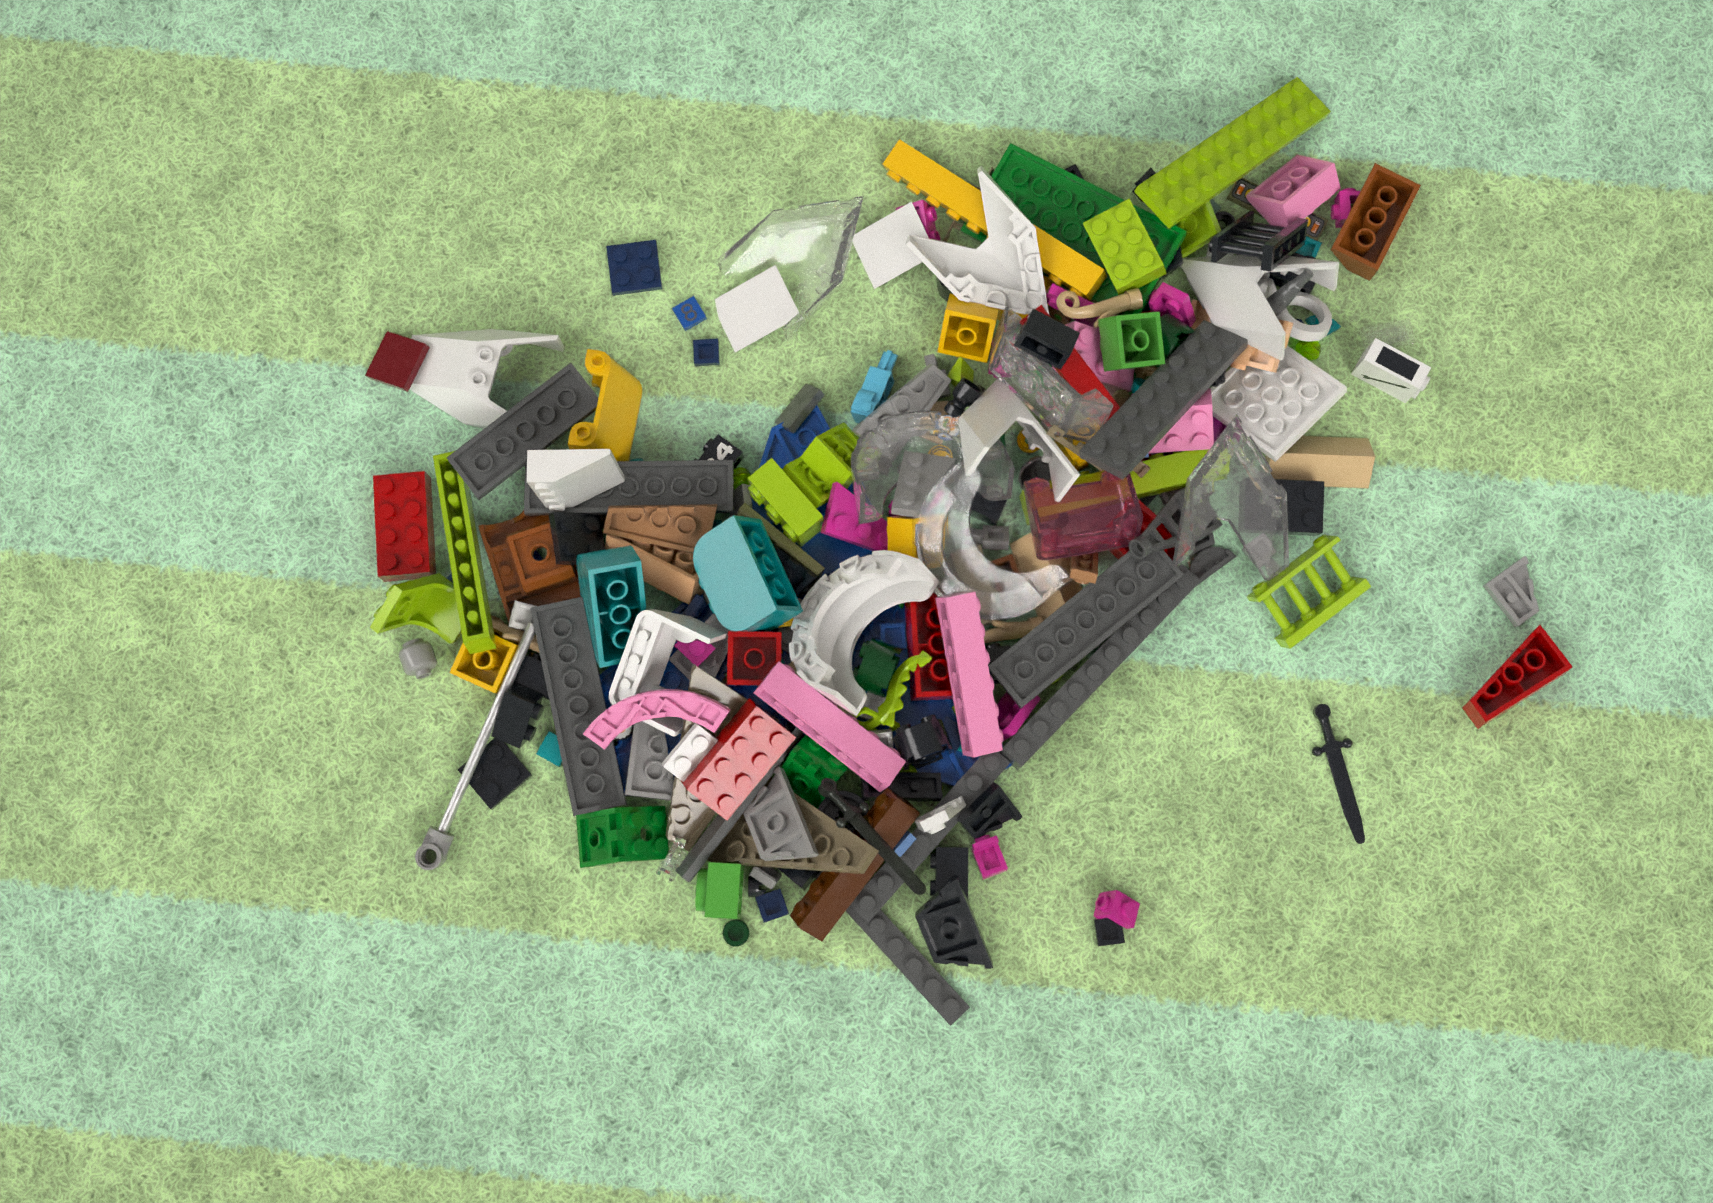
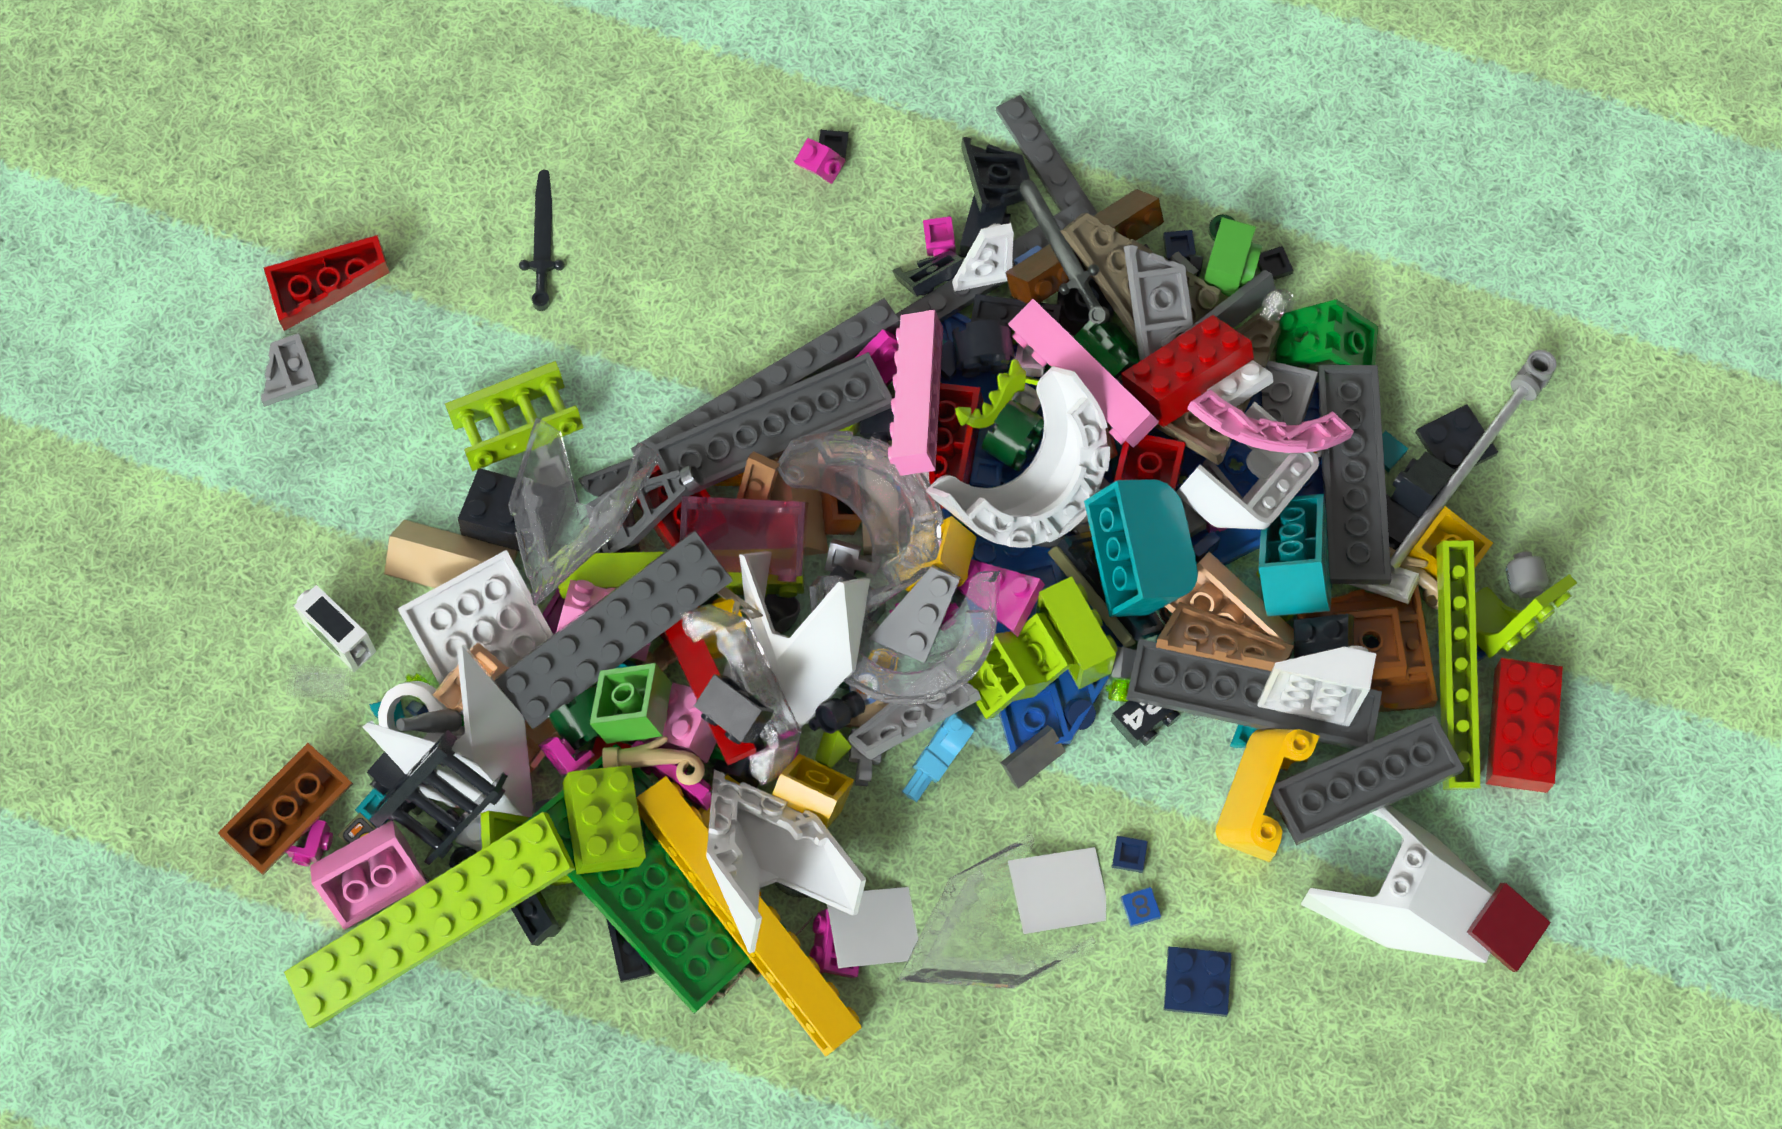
camera: 170 degrees left, 10 degrees down
none -> dark blue tile [1063,698,1096,730]
none -> black tile [1258,246,1294,280]

